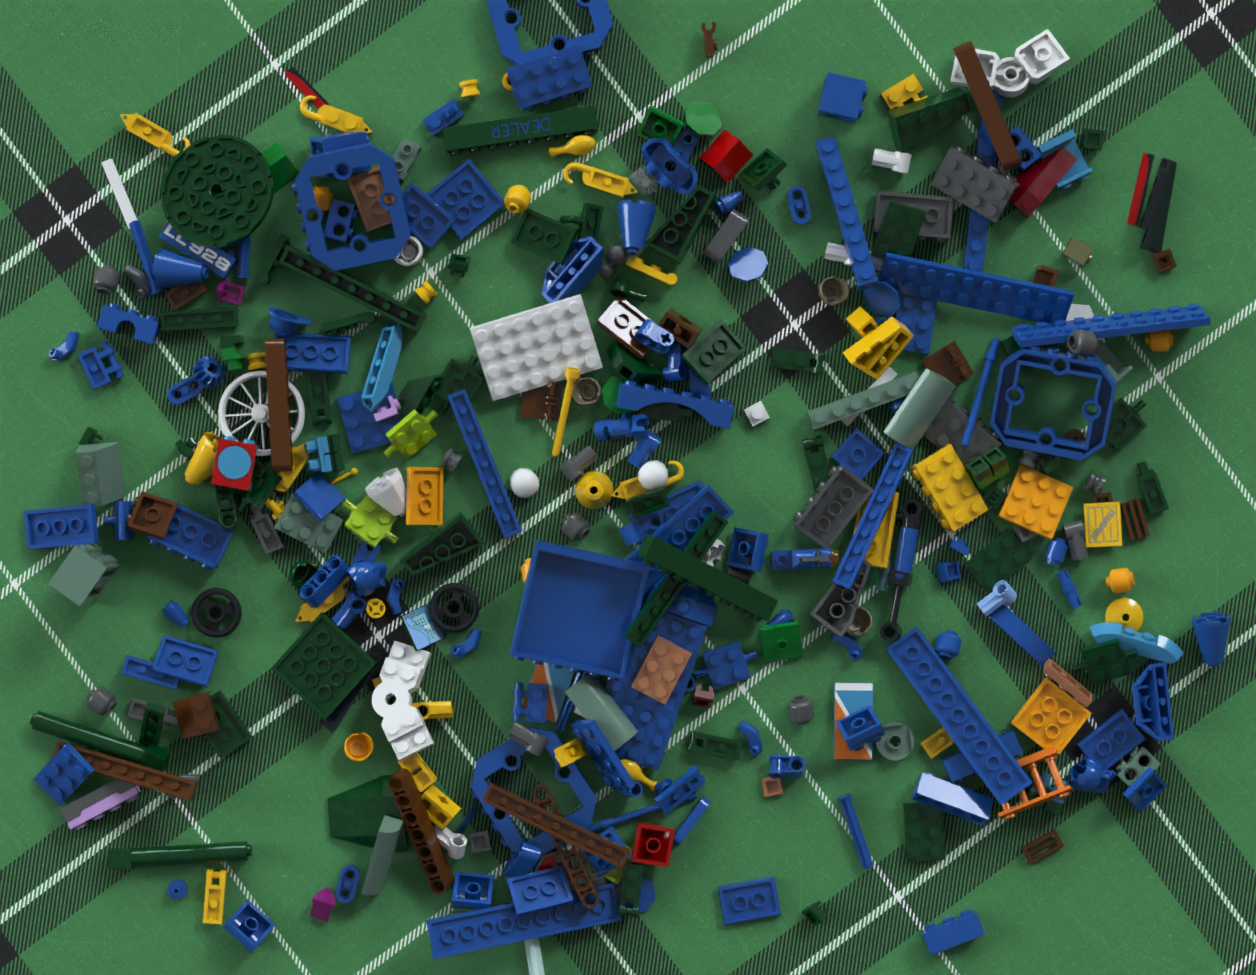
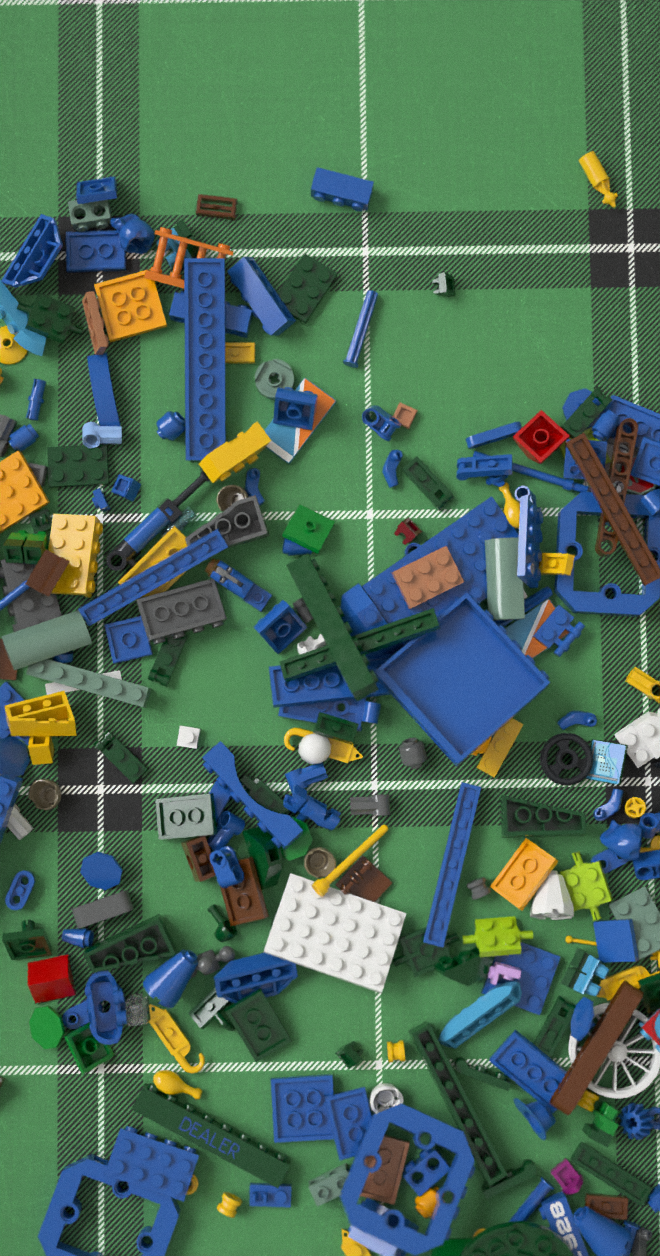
camera: 145 degrees left, 5 degrees down
yellow head [504,185,531,213] -> none
dark grey piece [508,722,549,756] -> none
white hair [509,468,539,498] -> none
yellow cone [575,471,614,509] -> none
yellow plate [625,256,677,286] -> none
blue plate [694,640,758,689] -> none
blue tile [718,876,781,925] -> none
dark grey head [788,695,814,725] -> none
none -> reddish brown panel [25,549,70,597]
none -> yellow wedge [199,421,272,483]
none -> yellow plate [476,718,524,777]
none -> blue piece [571,997,595,1041]
none -> blue brick [591,410,620,441]

